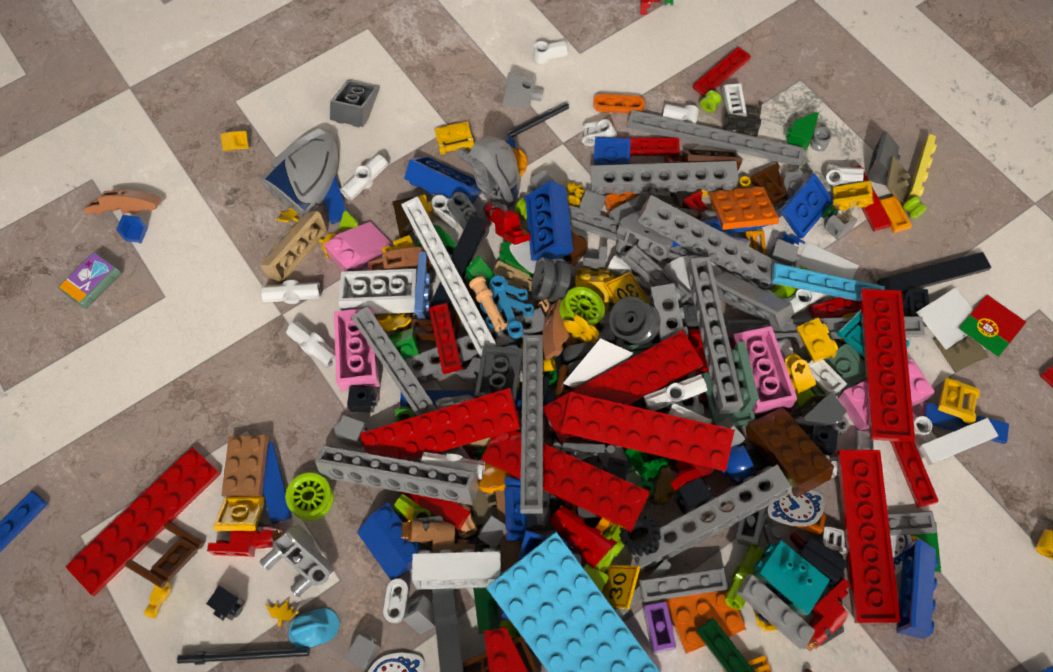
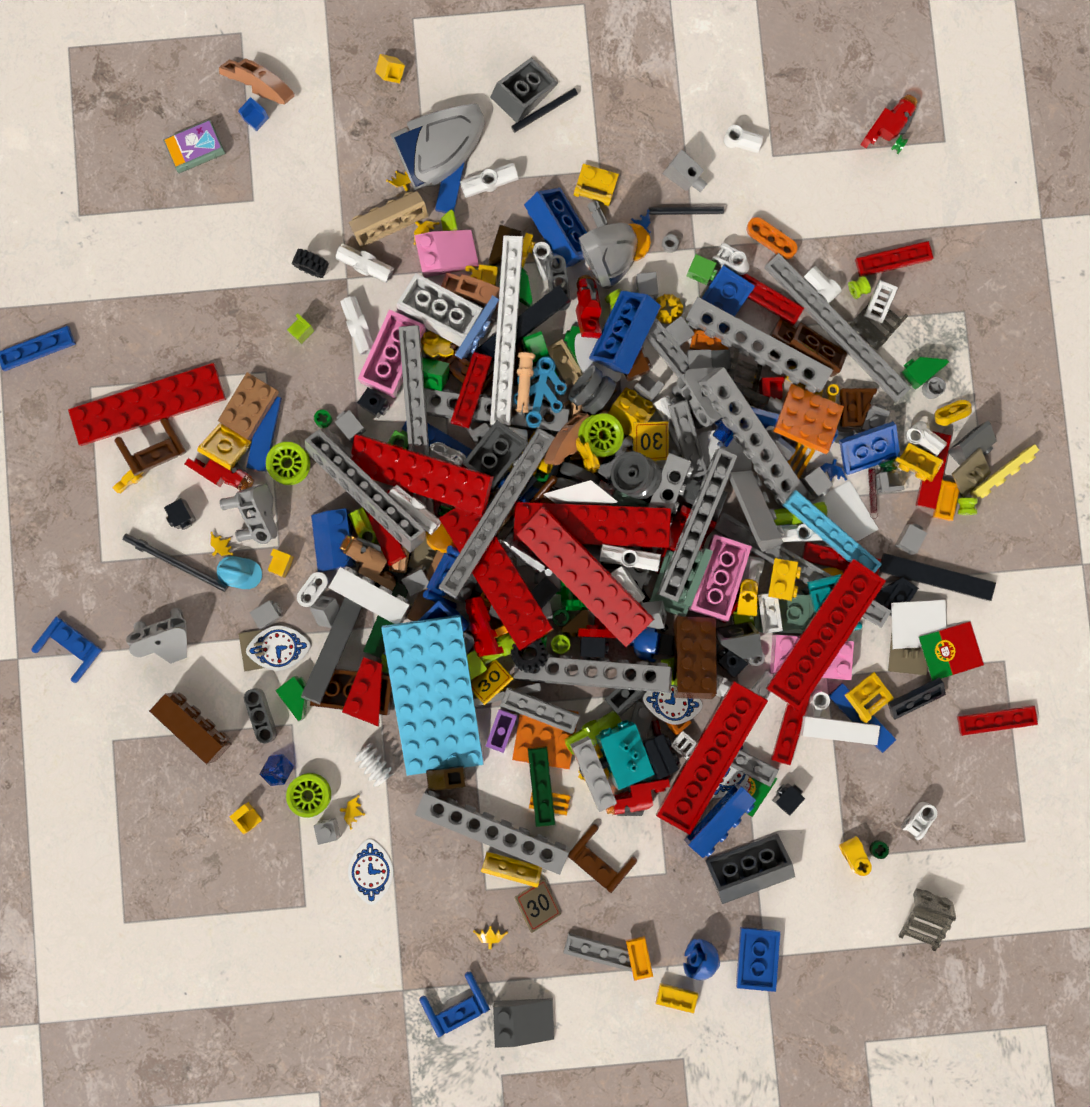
camera: 25 degrees right, 20 degrees up
none -> yellow panel [268,548,294,578]
none -> lime panel [287,313,314,344]
none -> black tyre [292,248,329,278]
none -> green bush [314,410,332,428]
none -> black bar [511,88,578,133]
none -> lime wheel [551,635,570,654]
none -> light grey axle [662,234,679,253]
none -> bright green brick [686,254,717,285]
none -> dark grey slope [705,834,795,904]
none -> clear blue panel [713,418,733,447]
none -> black brick [772,783,806,816]
none -> dark red piece [868,468,878,519]
none -> black plate [888,677,946,720]
none -> light grey brick [895,523,927,555]
none -> yellow plate [934,400,972,426]

